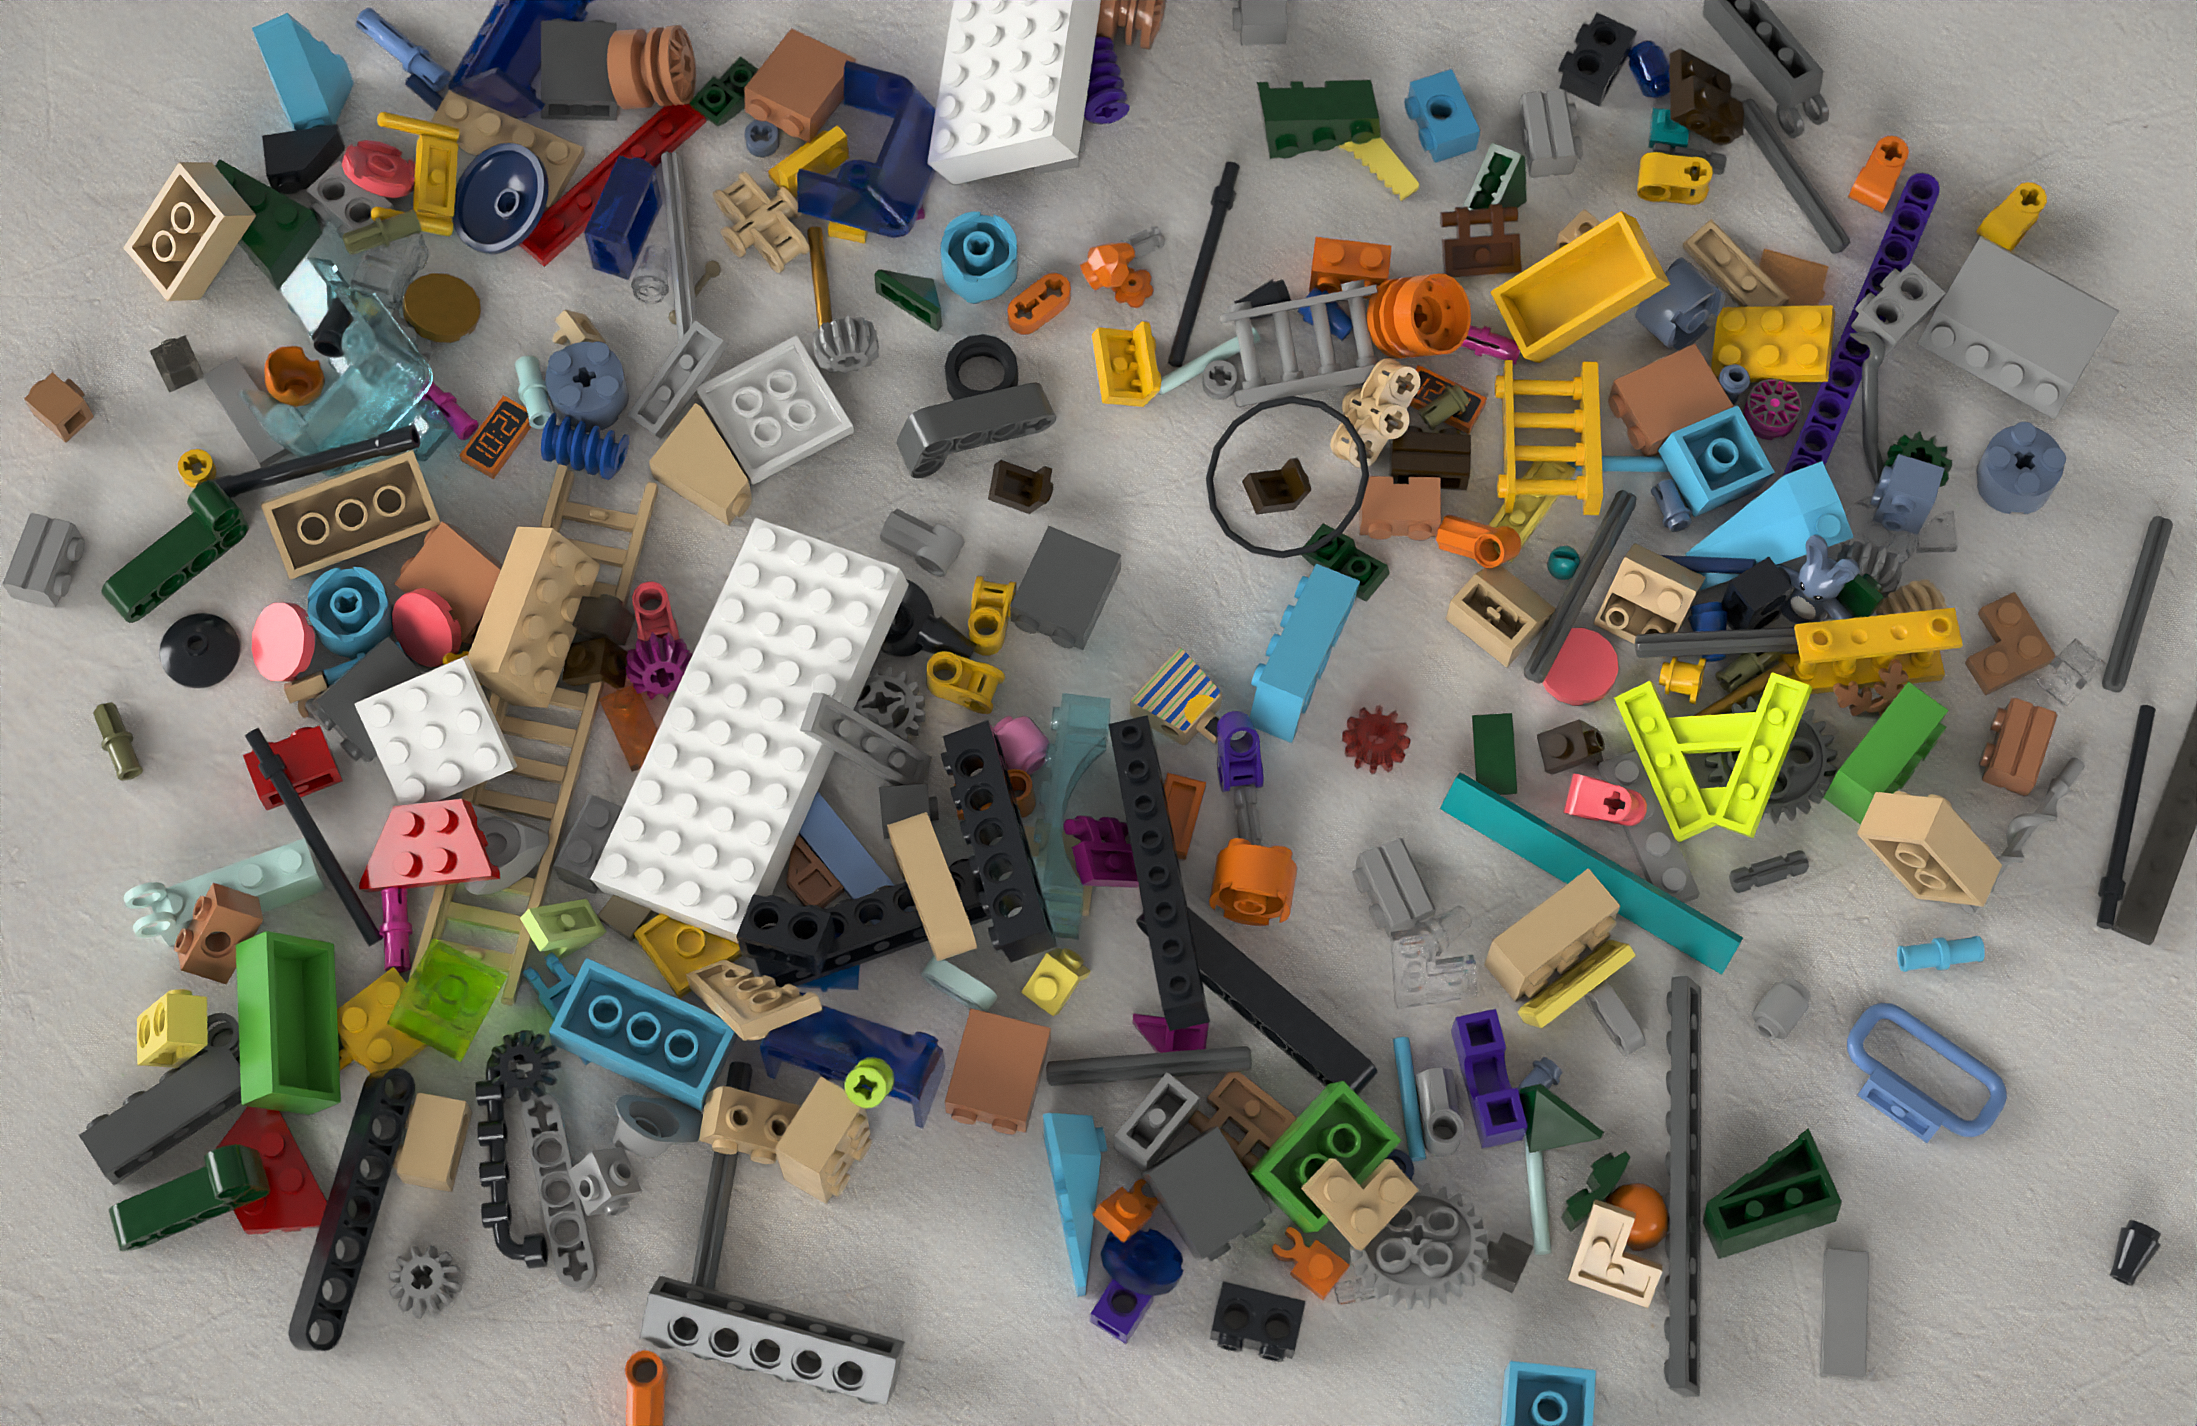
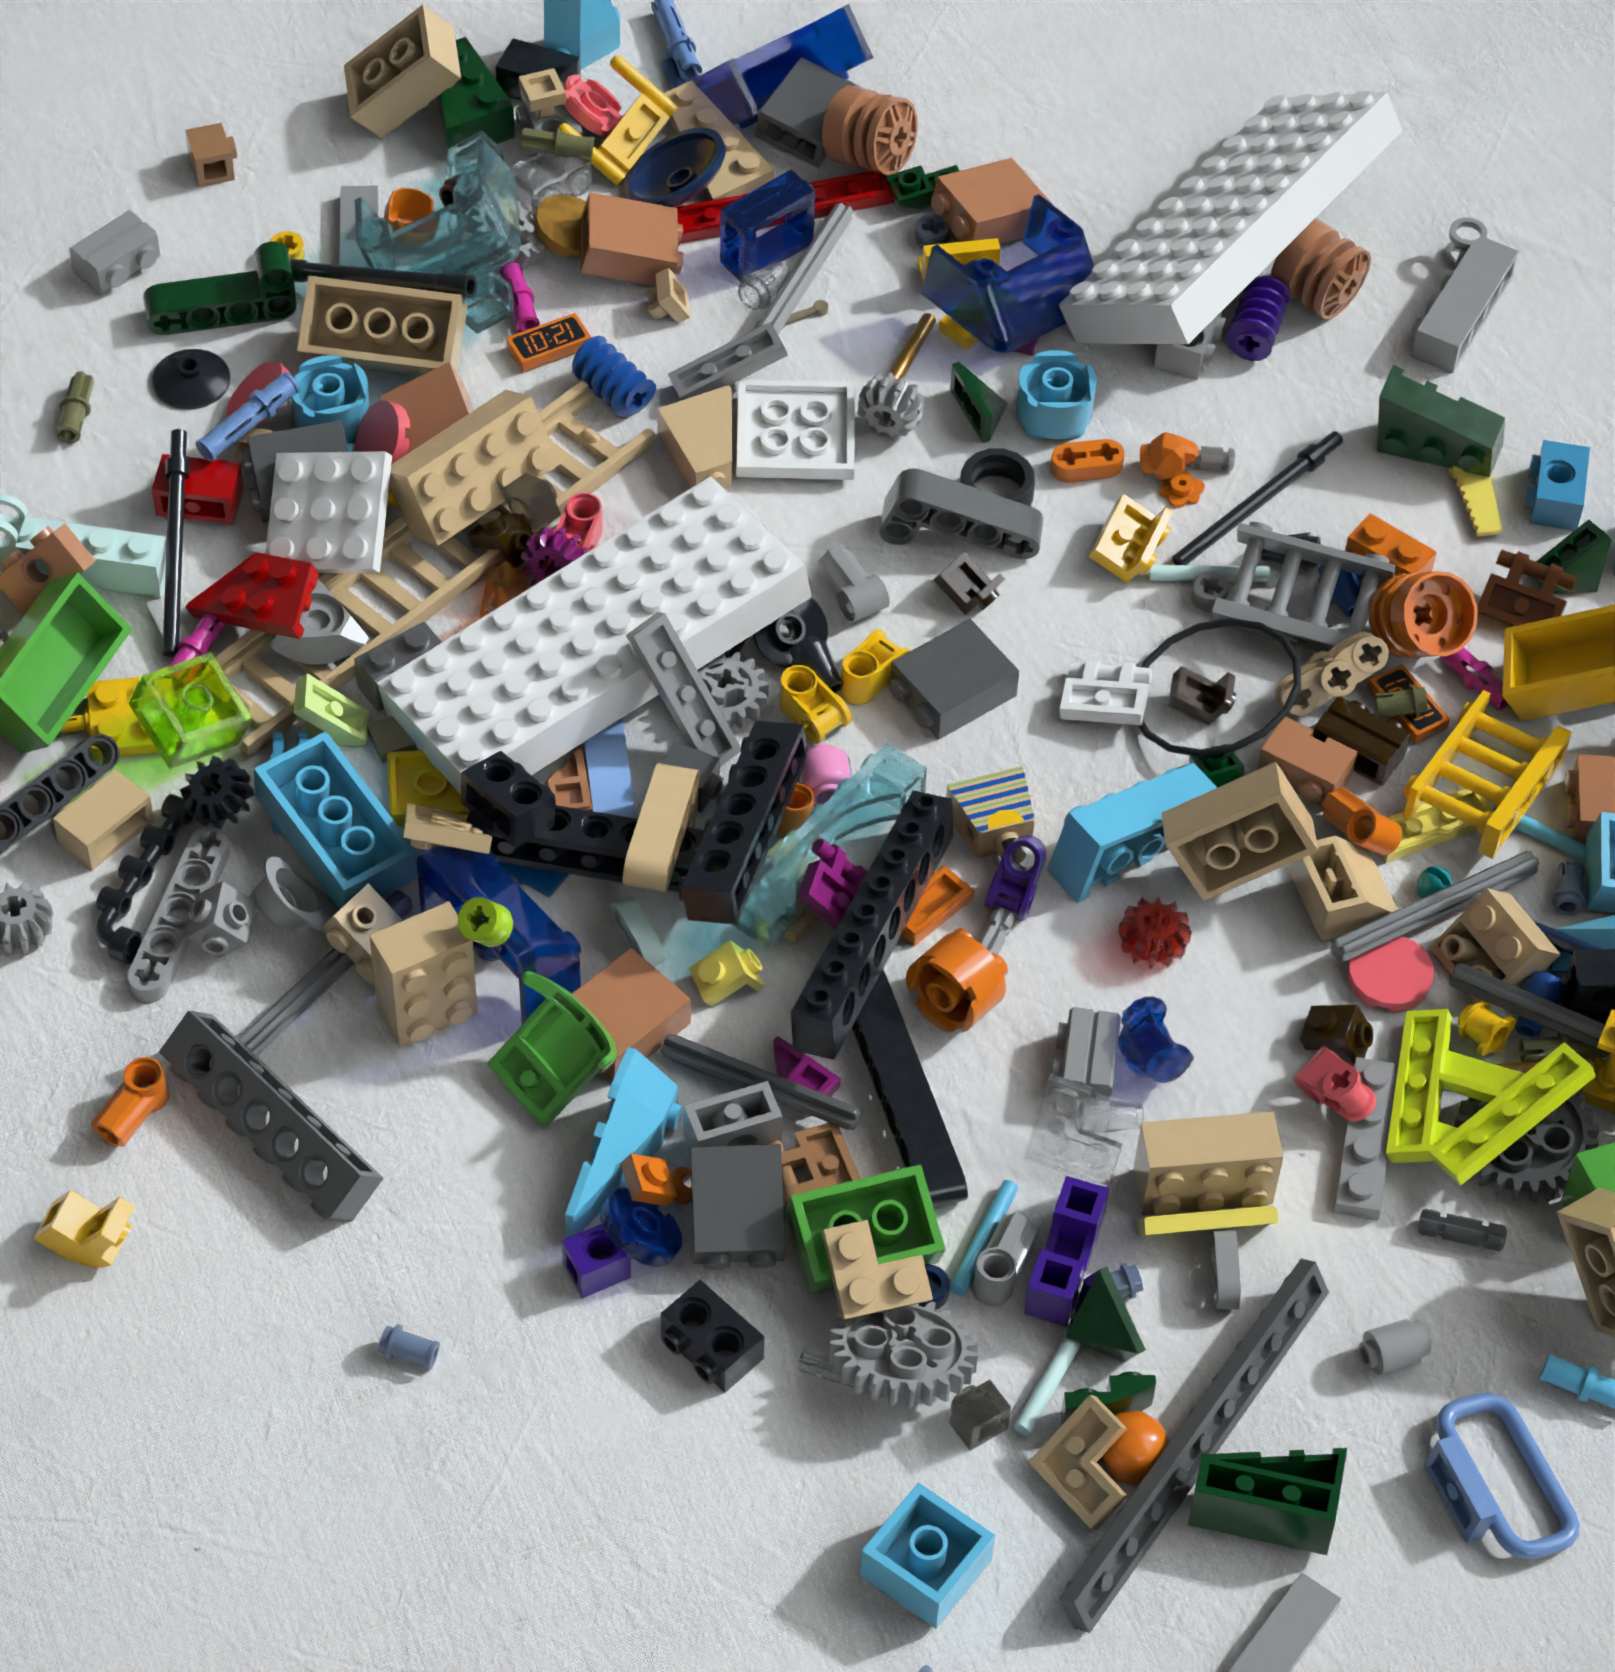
camera: 30 degrees right, 15 degrees down
clear smoke plate [149,335,204,393] -> none
light aqua pin [515,356,552,429] -> none
sand blue brick [545,341,629,432] -> none
tan axle [713,171,810,273] -> none
orange plate [1271,1227,1350,1301] -> none
teal tile [1440,772,1743,975] -> none
dark green slope [1472,713,1517,795] -> none
none -> medium blue pin [195,372,300,462]
none -> bright green piece [486,971,618,1126]
none -> tan tile [519,68,566,118]
none -> nougat brick [580,192,683,286]
none -> white plate [1059,659,1152,725]
none -> clear blue hair [1118,996,1194,1083]
none -> tan brick [1161,762,1318,901]

